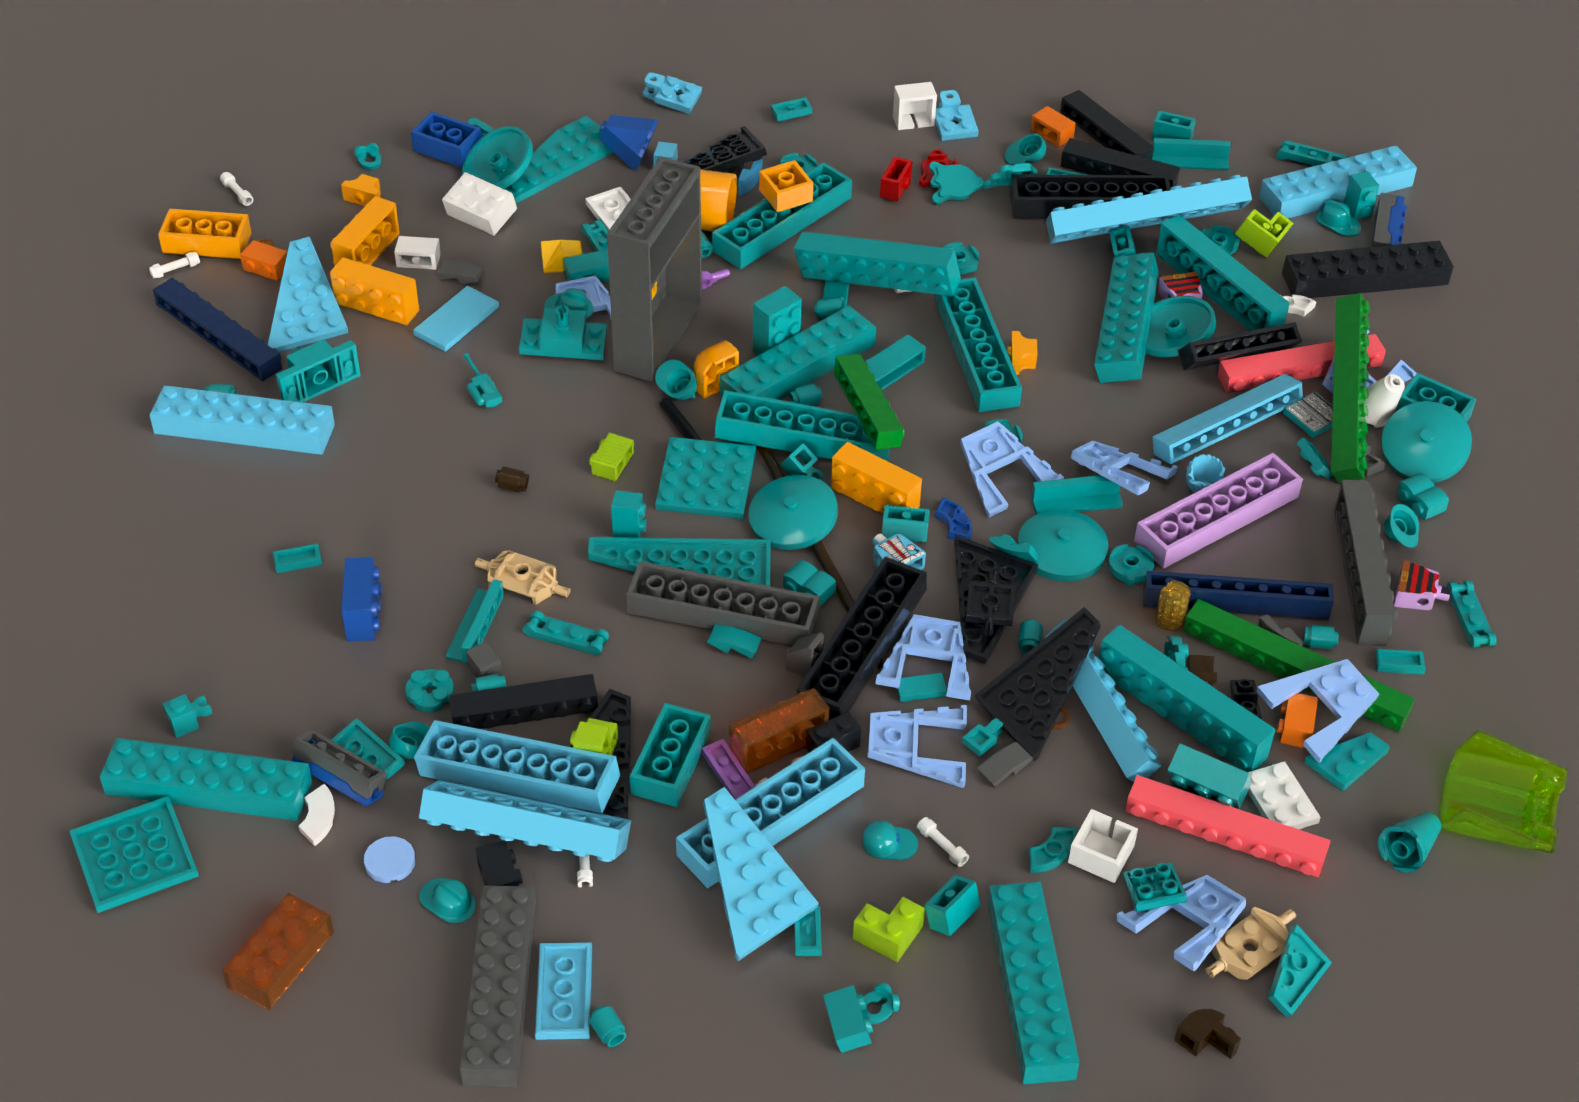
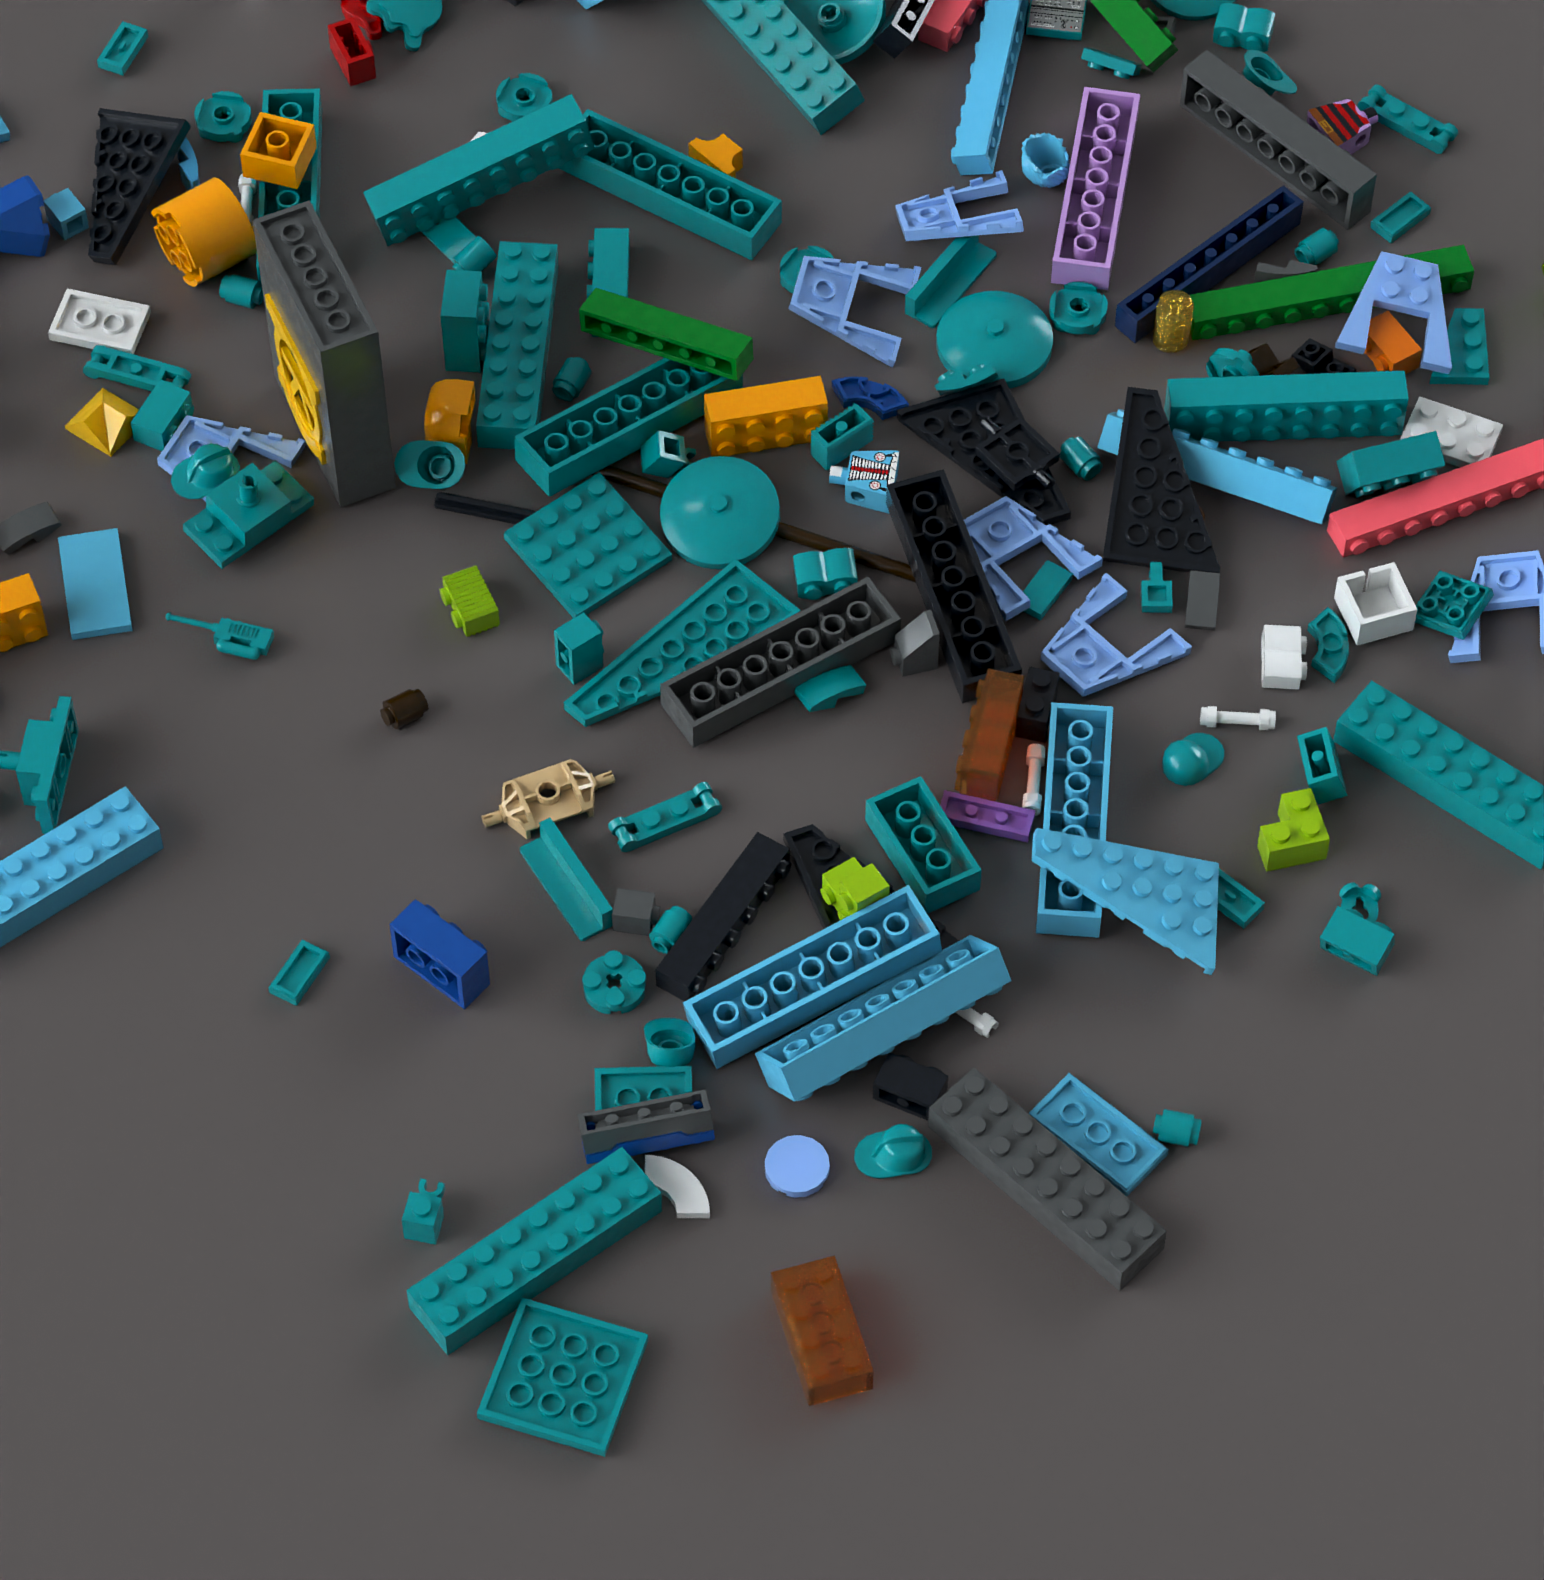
camera: 45 degrees left, 10 degrees up
none -> white brick [1261,625,1307,689]

